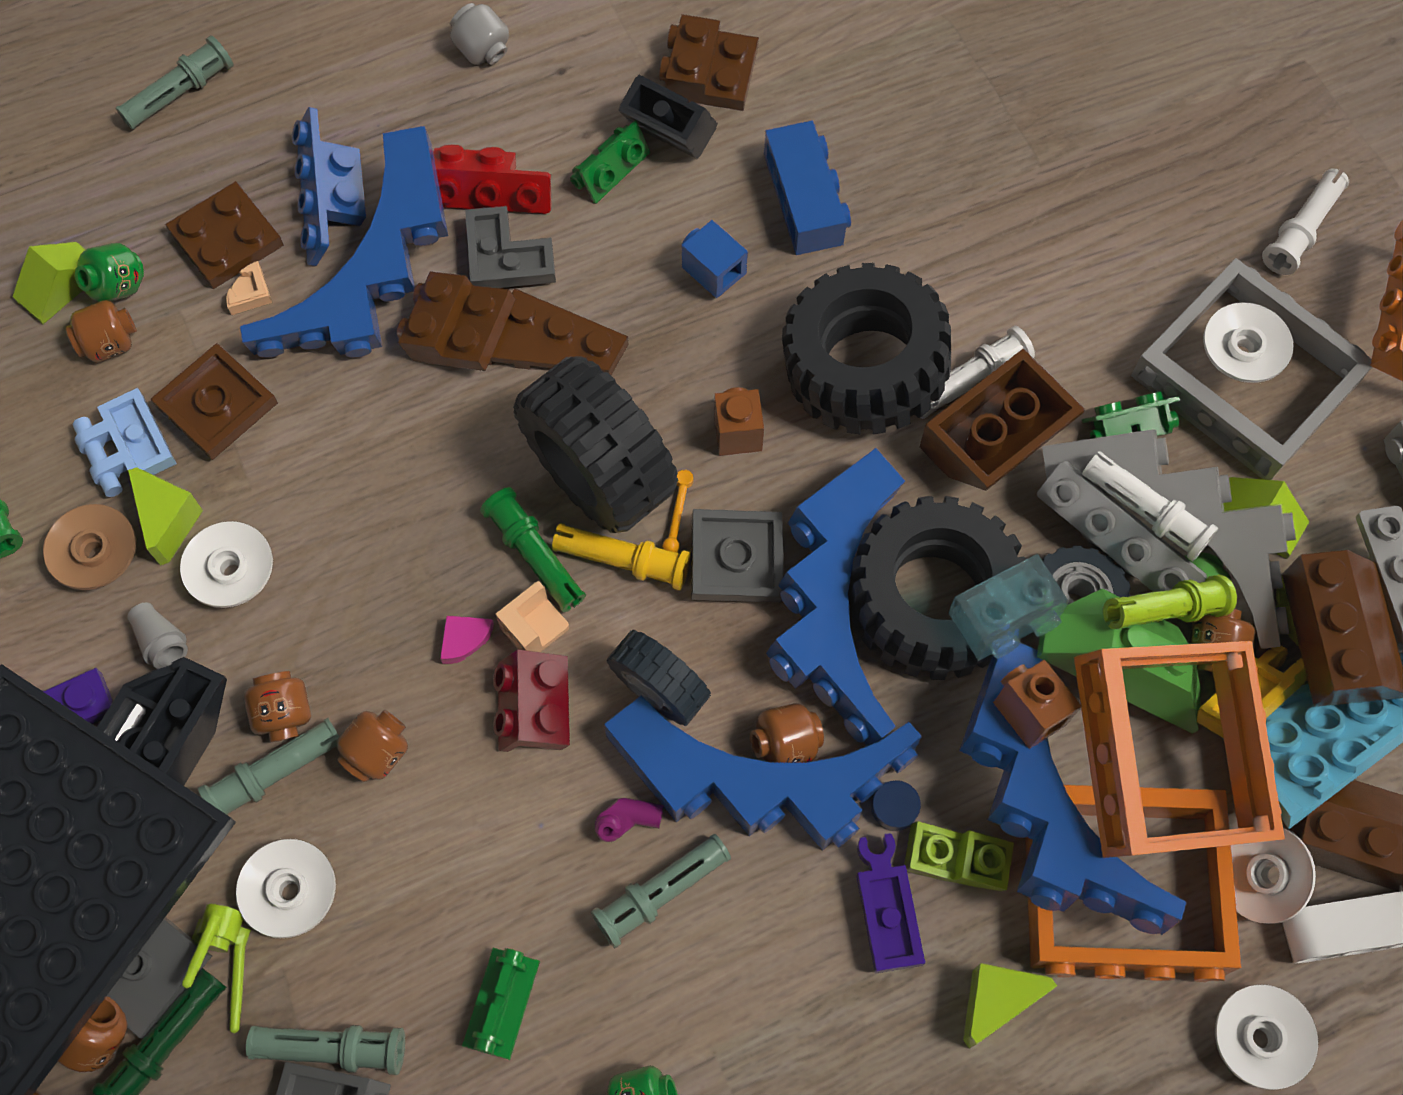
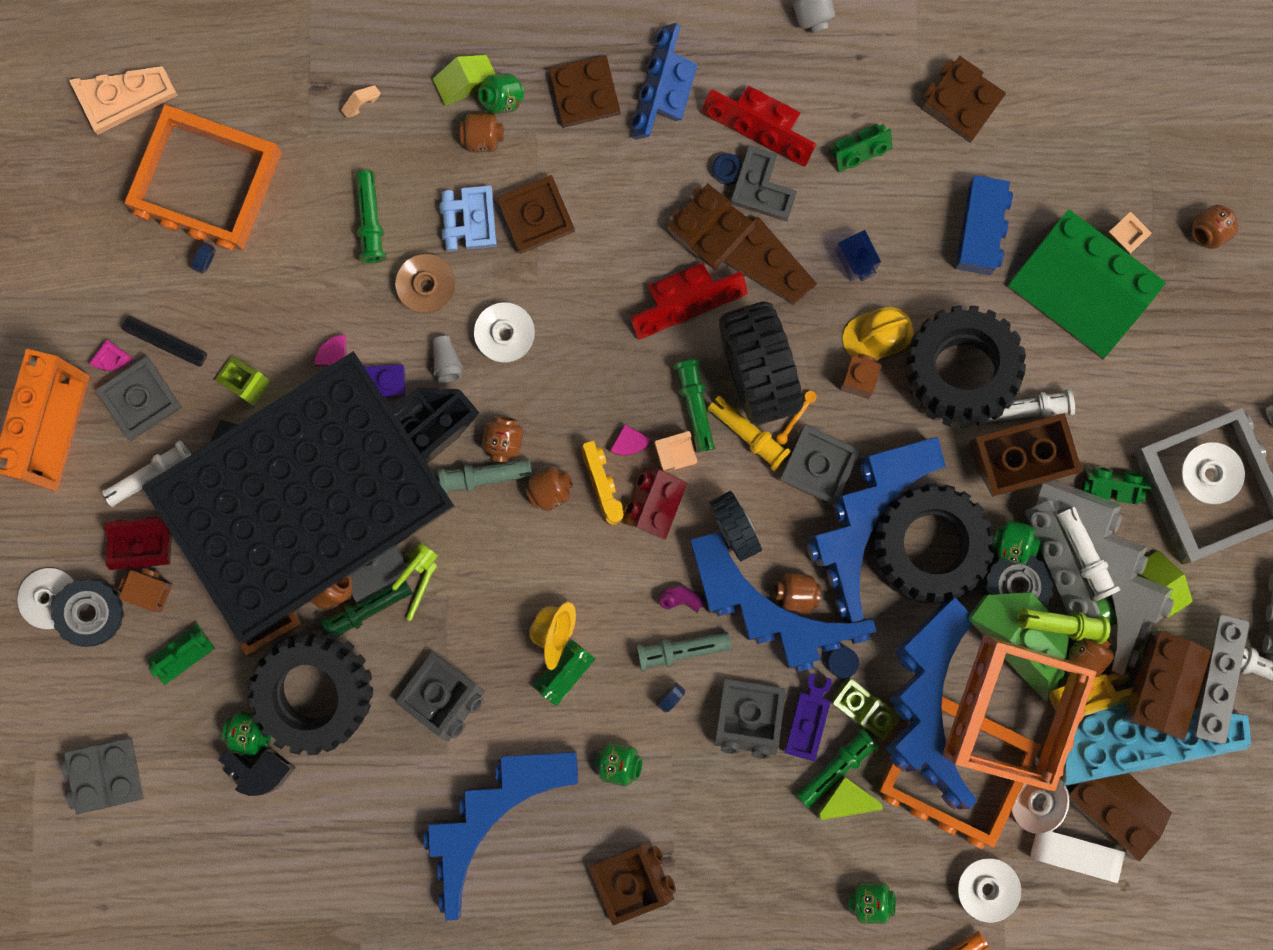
camera: 25 degrees right, 15 degrees up
lime slope [128,467,203,565] -> none
light nougat tile [226,261,272,315] -> none
white dish [236,839,336,938] -> none
blue arch [240,126,448,357] -> none
sand green pin [246,1025,405,1075] -> none
black brick [619,75,718,159] -> none
blue brick [682,220,748,299] -> none
clear light blue brick [949,554,1069,661] -> none
dark orange brick [993,660,1082,749] -> none
none -> yellow piece [529,602,576,670]
none -> yellow hinge [581,440,624,526]
none -> red bracket [631,263,748,340]
none -> dark blue tile [656,682,685,713]
none -> dark blue tile [712,153,742,185]
none -> dark grey plate [714,679,786,759]
none -> green pin [796,728,880,808]
none -> clear blue brick [835,230,881,281]
none -> yellow piece [842,307,914,360]
none -> green head [992,520,1041,565]
none -> green slope [1007,209,1167,359]
none -> light nougat panel [1105,212,1152,254]
none -> dark orange head [1191,204,1238,249]

